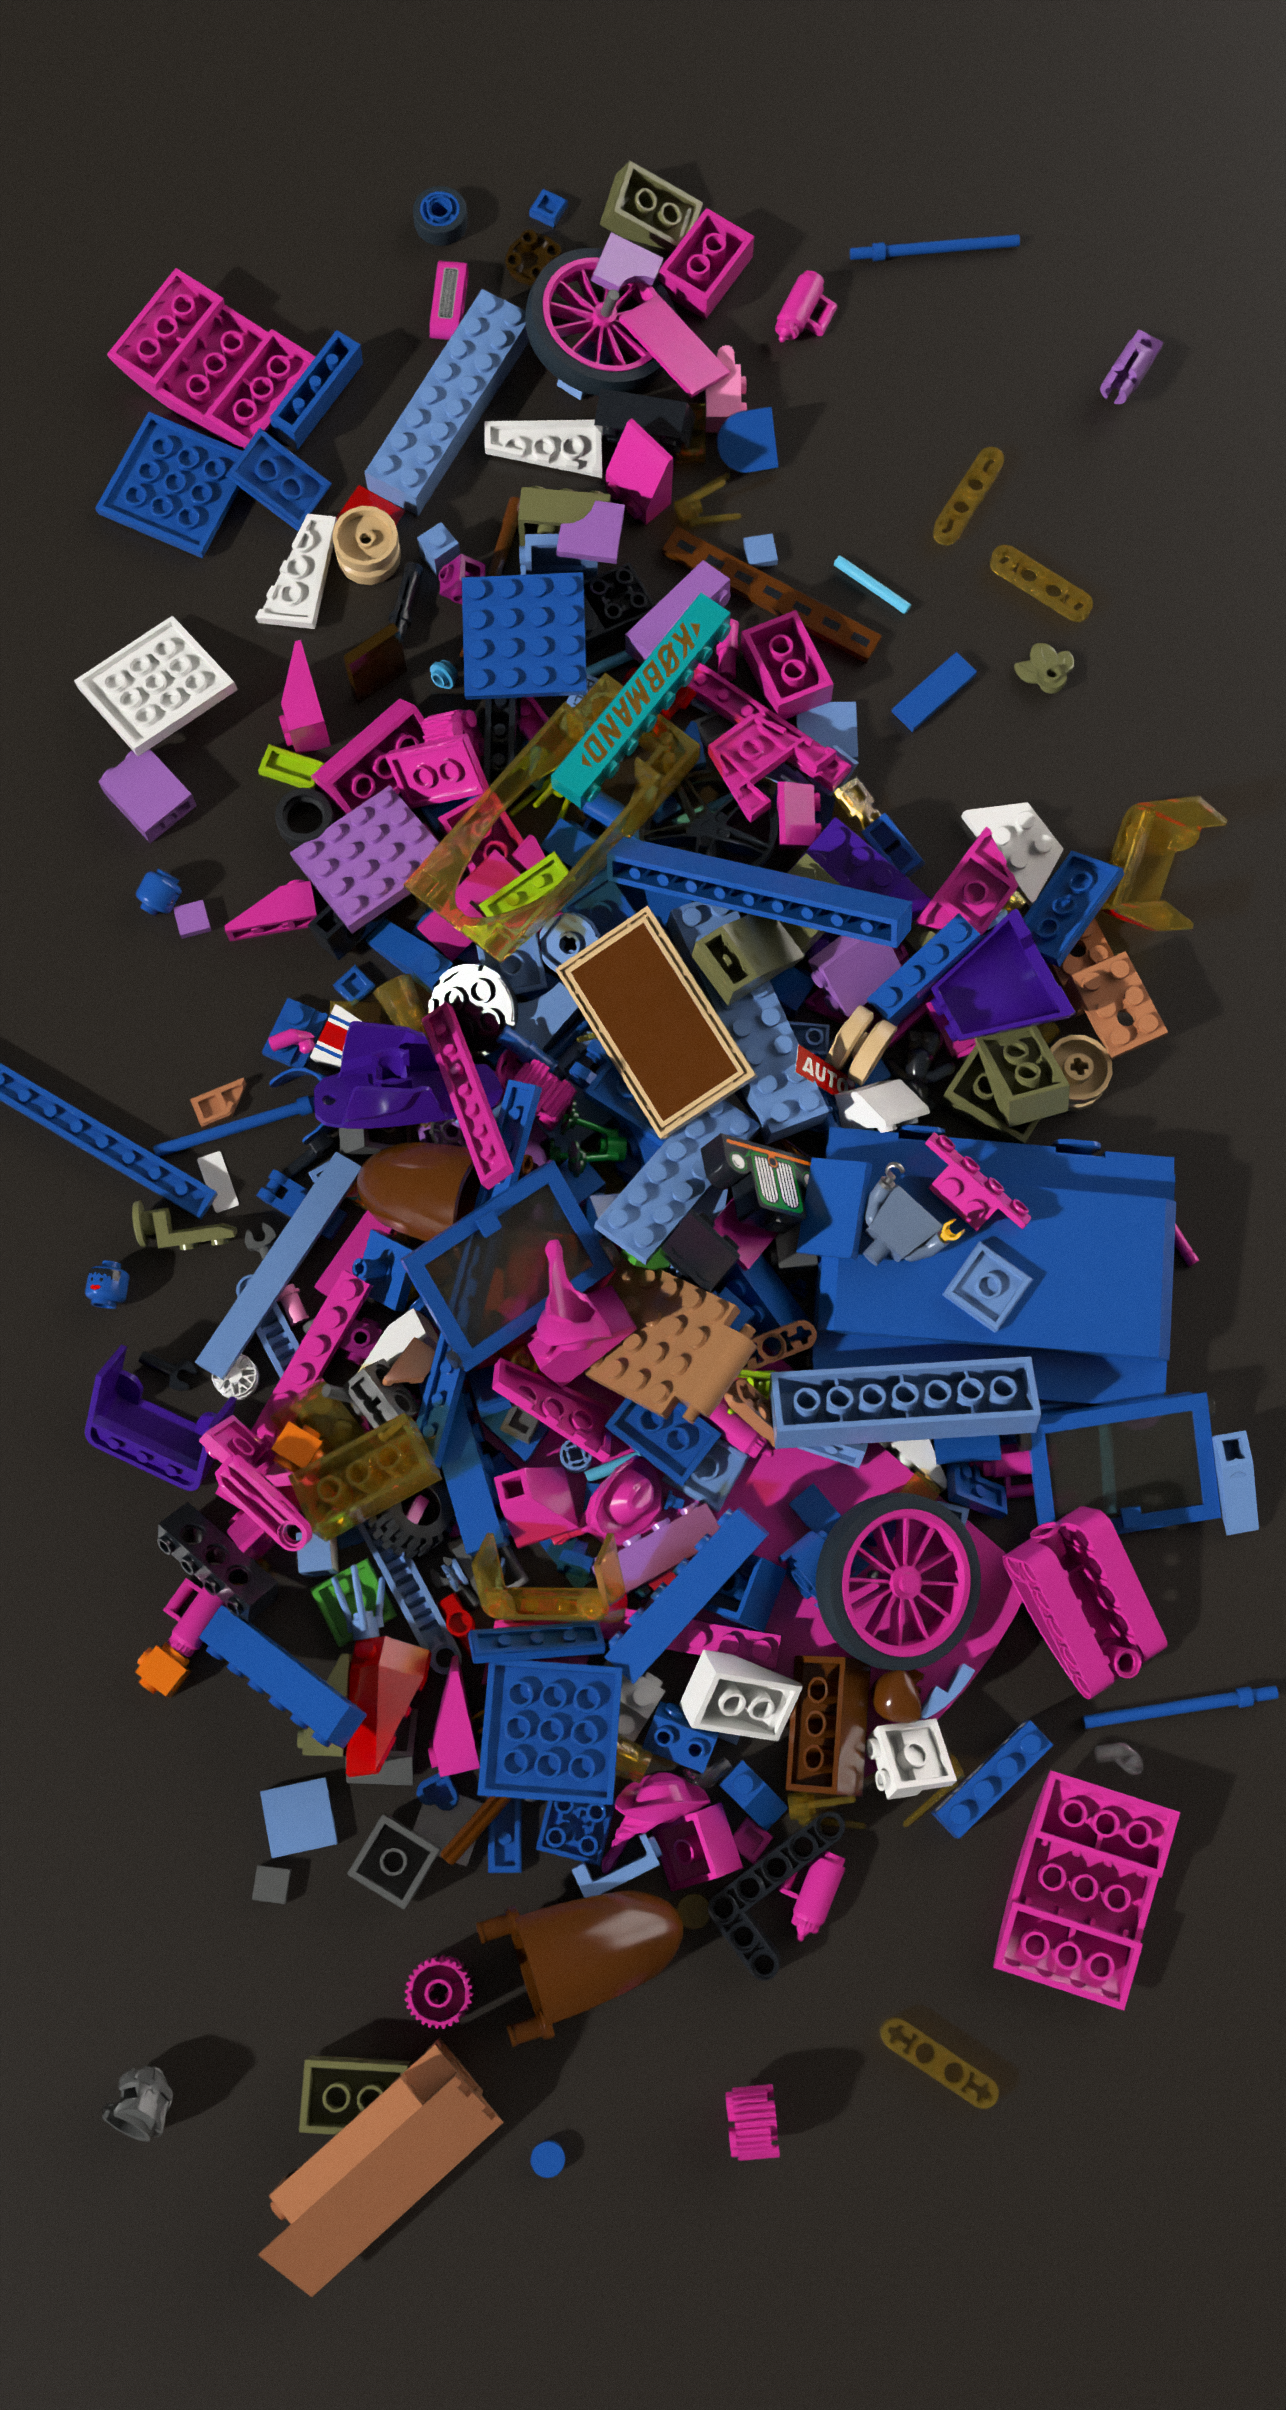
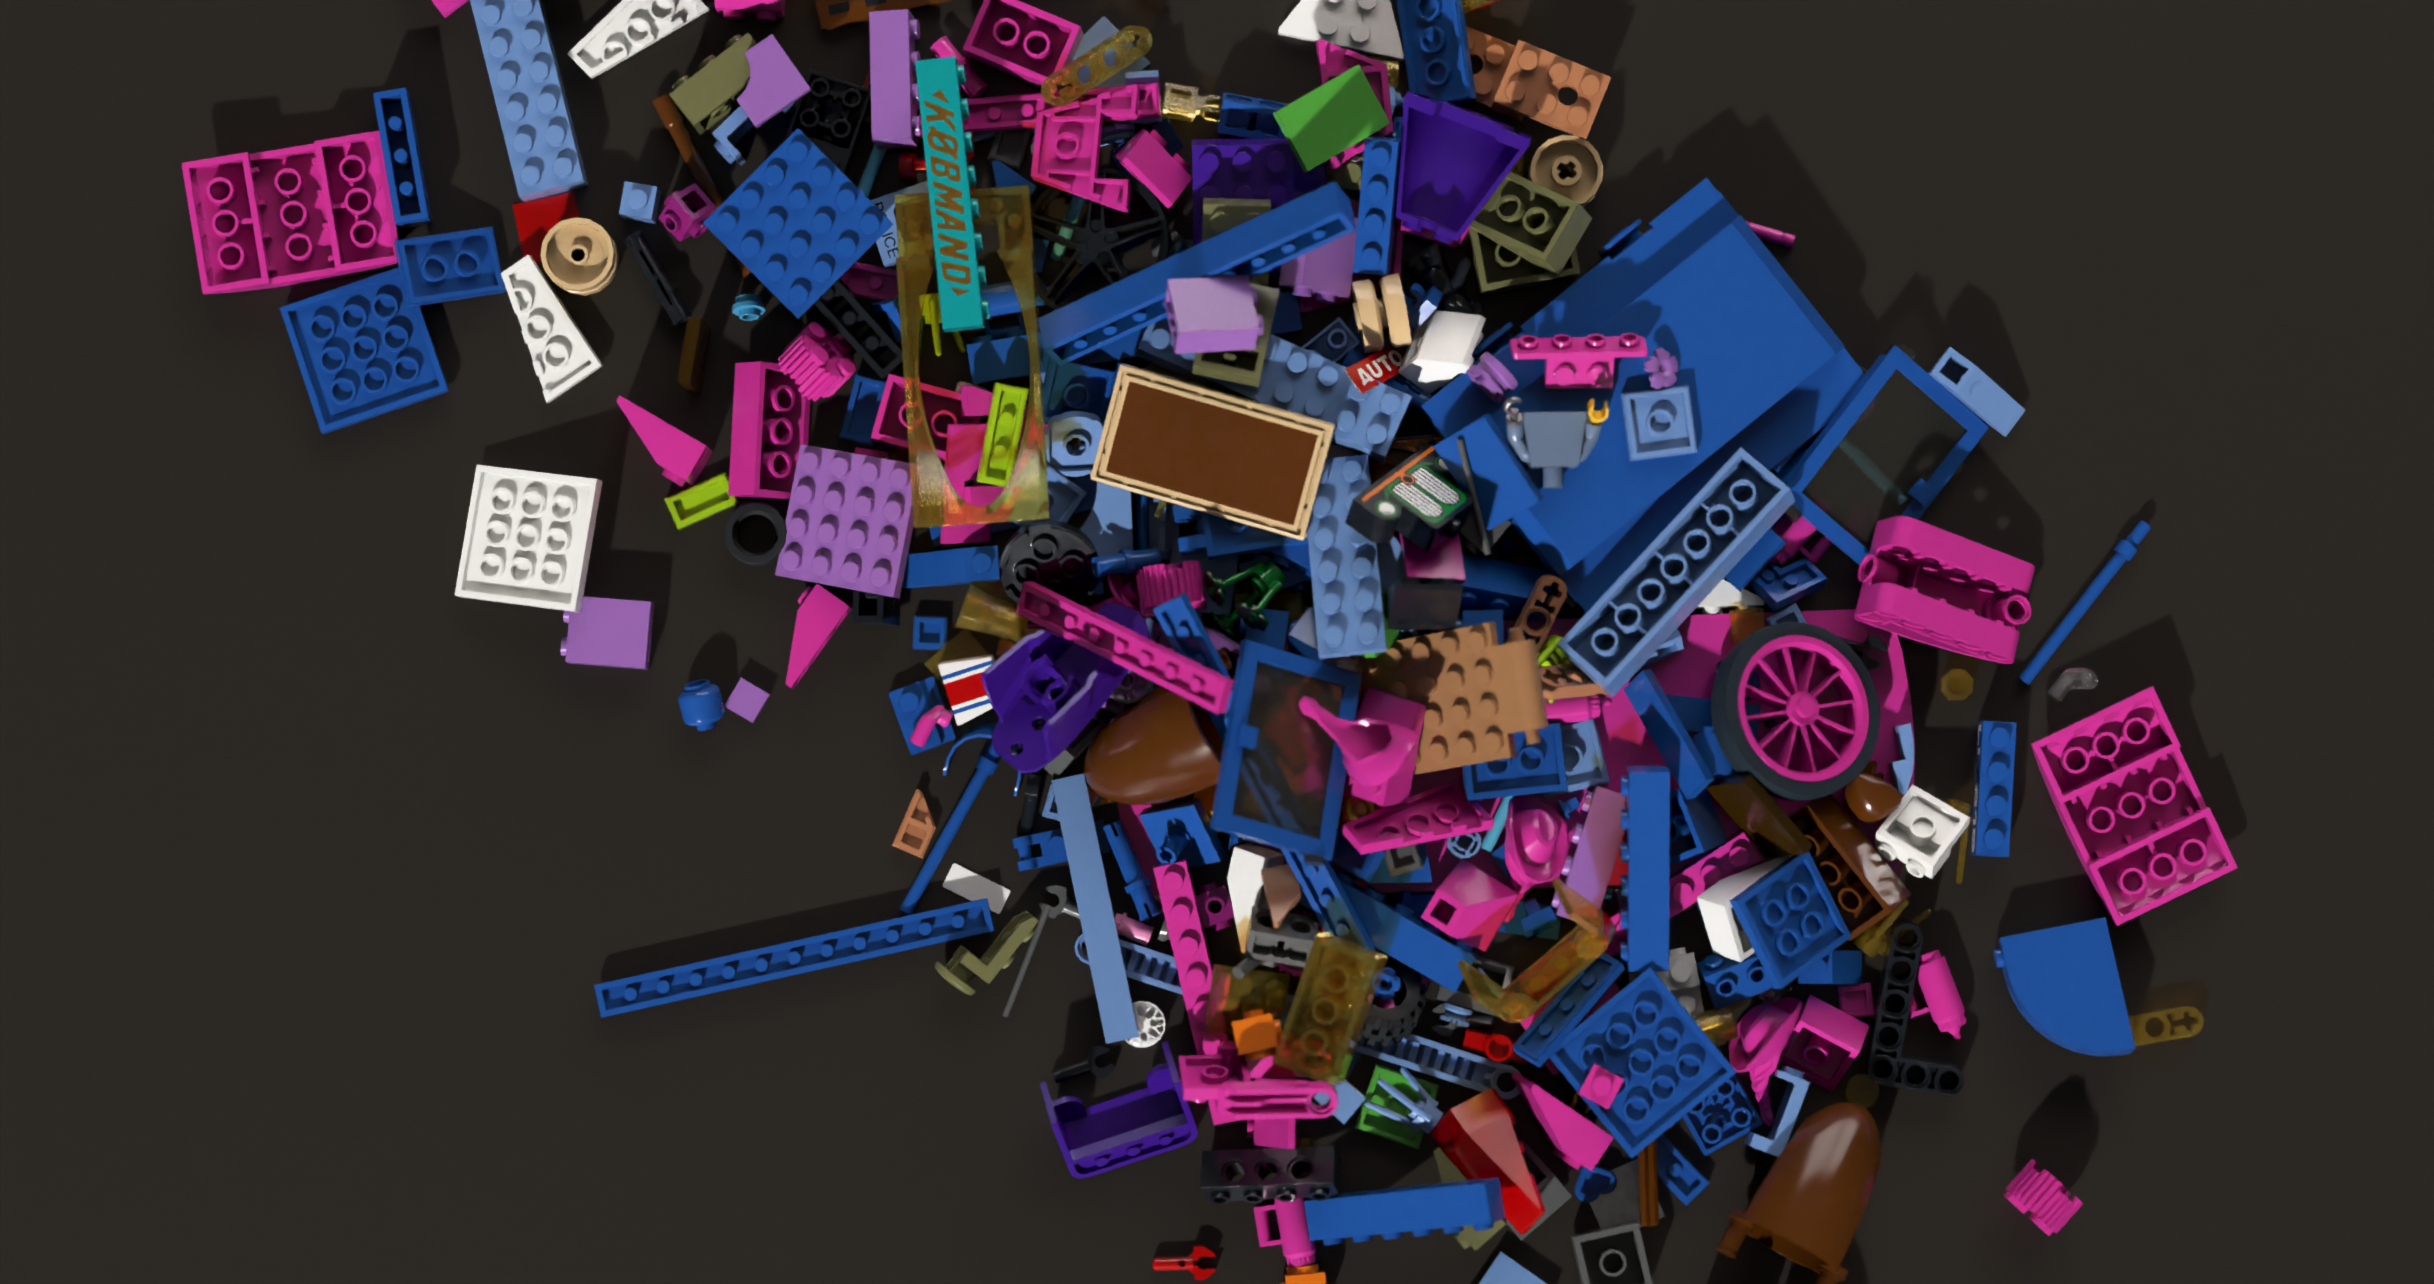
camera: 35 degrees left, 10 degrees up
blue head [85,1260,130,1309] -> none
dark pink tile [385,733,490,809] -> none
none -> dark grey axle [1002,904,1051,1017]
none -> clear yellow beam [1041,25,1153,106]
none -> blue pin [1102,820,1161,921]
none -> red bar [1152,1245,1216,1280]
none -> medium lavender brick [1164,275,1263,354]
none -> bright green tile [1273,65,1391,172]
none -> blue plate [1368,967,1401,1001]
none -> blue tile [1404,283,1443,329]
none -> dark grey axle [1456,439,1491,555]
none -> medium lavender wheel [1466,352,1519,404]
none -> dark pink plate [1578,1063,1624,1110]
none -> blue tile [1624,669,1714,799]
none -> medium lavender plant [1643,348,1678,389]
none -> dark brown tile [1706,774,1813,858]
none -> blue plate [1730,851,1852,989]
none -> black bar [1839,635,1888,670]
none -> clear yellow tile [1940,669,1974,701]
none -> blue brick [1993,918,2135,1056]

